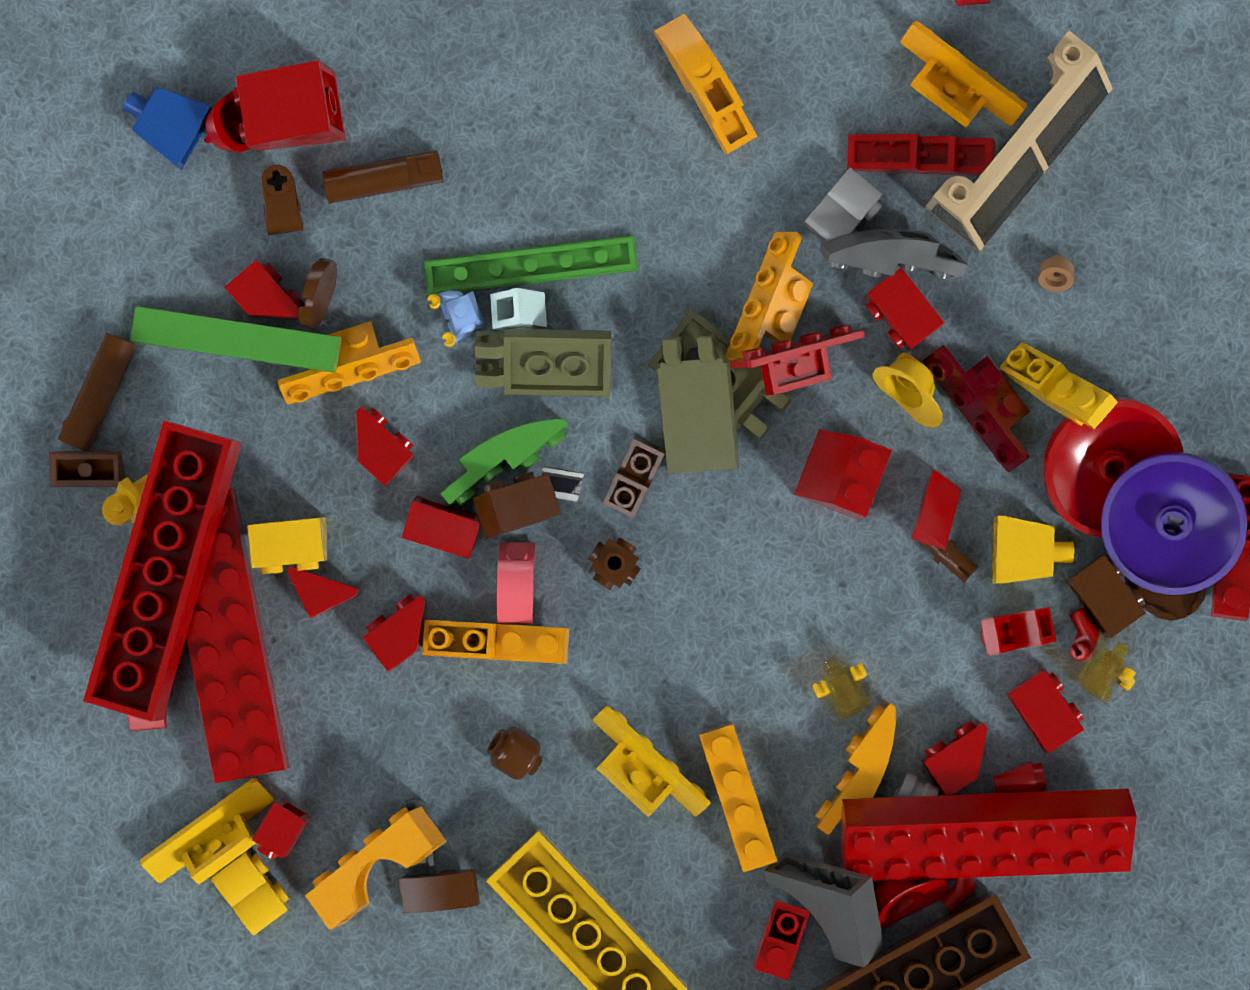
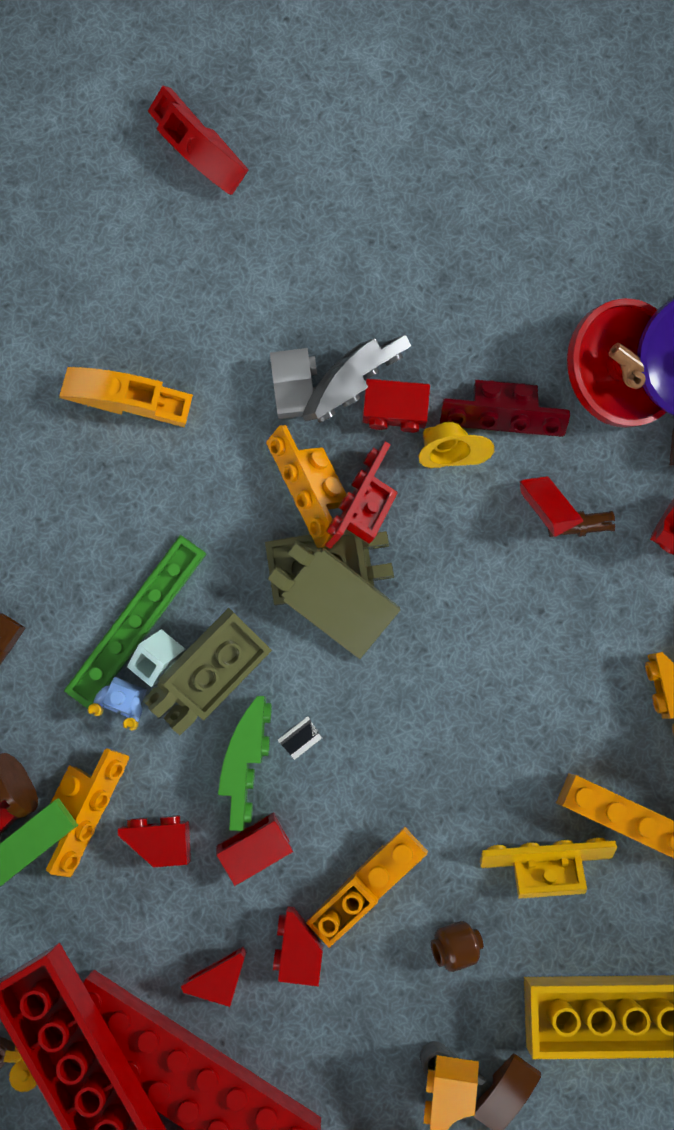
camera: 40 degrees left, 5 degrees down
yellow slope [247,517,327,574] -> none
reddish brown piece [473,472,562,539] -> none
coral brick [497,542,535,625] -> none
reddish brown brick [588,537,641,590] -> none
reddish brown slope [602,435,666,519] -> none
red slope [794,429,892,521] -> none
clear yellow piece [812,658,870,722] -> none
red slope [847,134,995,175] -> none
light orange bracket [900,20,1027,128] -> none
windscreen [924,30,1113,252] -> none
yellow torso [992,516,1074,584] -> none
yellow slope [999,342,1118,429] -> none
medium nougat tile [1038,254,1075,292] -> none
none -> medium nougat arm [608,343,646,389]

